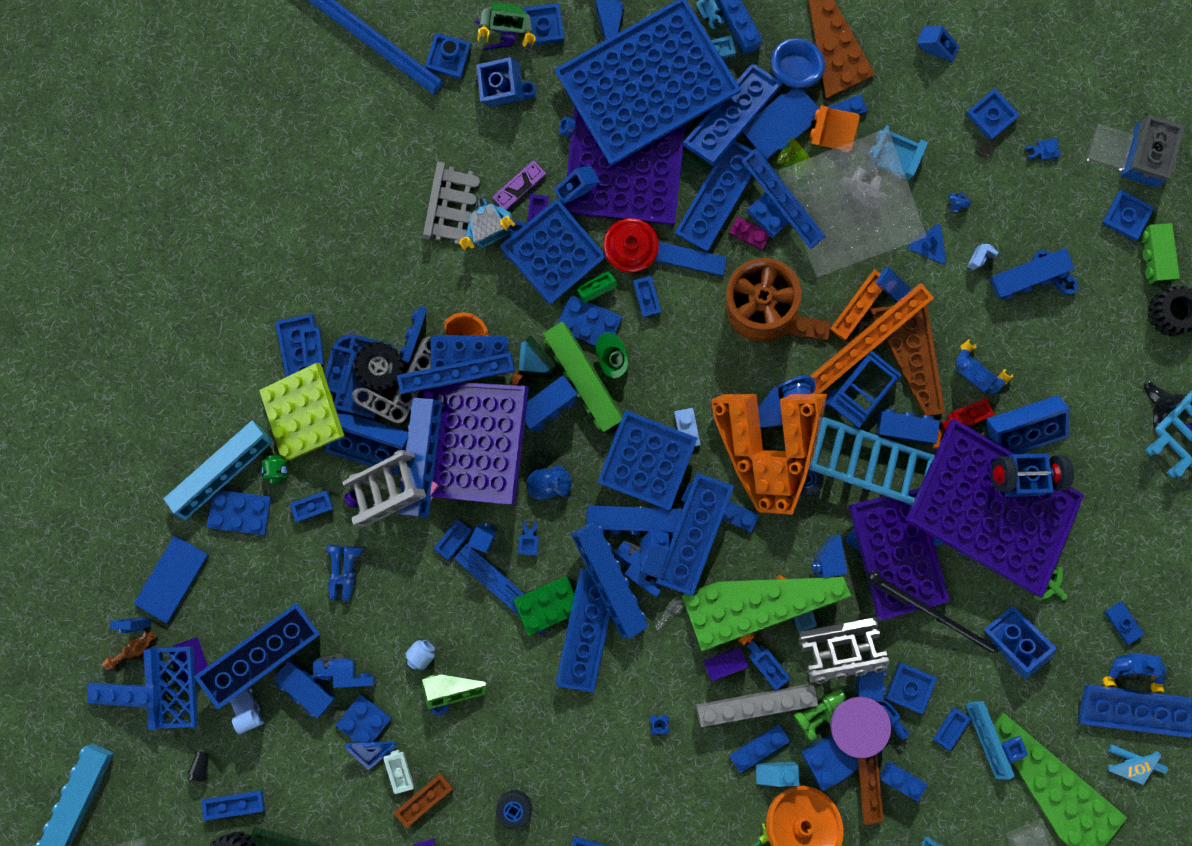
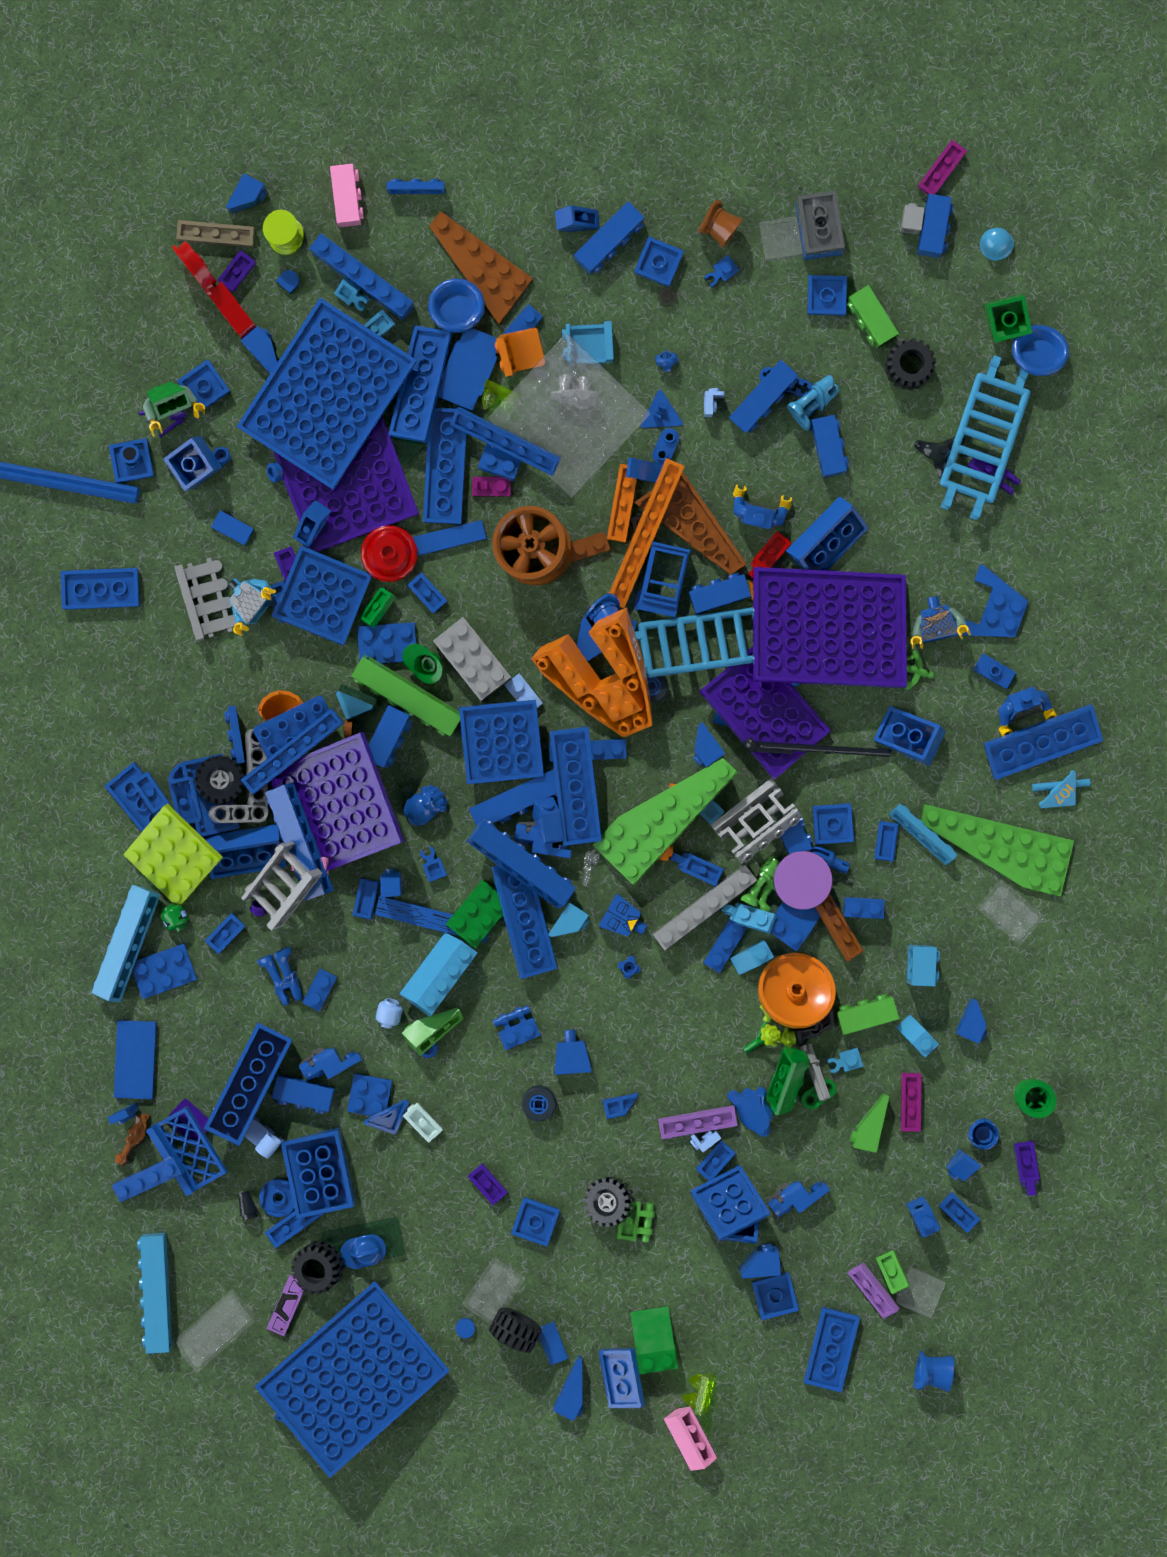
camera: 25 degrees left, 5 degrees up
dark orange plate [394,773,453,828] -> none
medium lavender tile [492,160,546,210] -> none
dark purple panel [703,647,749,681] -> none
brick [990,453,1074,497] -> none
blue tile [1001,736,1028,763] -> none
none -> blue plate [61,568,140,610]
none -> blue tile [211,510,254,546]
none -> blue plate [259,1178,294,1217]
none -> blue slope [281,1128,356,1219]
none -> blue plate [302,968,337,1011]
none -> dark azure slope [400,933,477,1017]
none -> light grey brick [433,617,511,702]
none -> blue plate [493,1005,541,1050]
none -> dark azure slope [548,902,590,937]
none -> blue torso [555,1029,591,1075]
none -> blue brick [574,201,644,275]
none -> blue torso [599,893,647,936]
none -> blue plate [652,428,679,465]
none -> dark orange hat [698,200,743,248]
none -> dark azure hinge [722,903,777,934]
none -> dark azure piece [787,375,840,431]
none -> blue brick [811,415,849,478]
none -> torso [911,596,971,649]
none -> blue wing [958,564,1028,637]

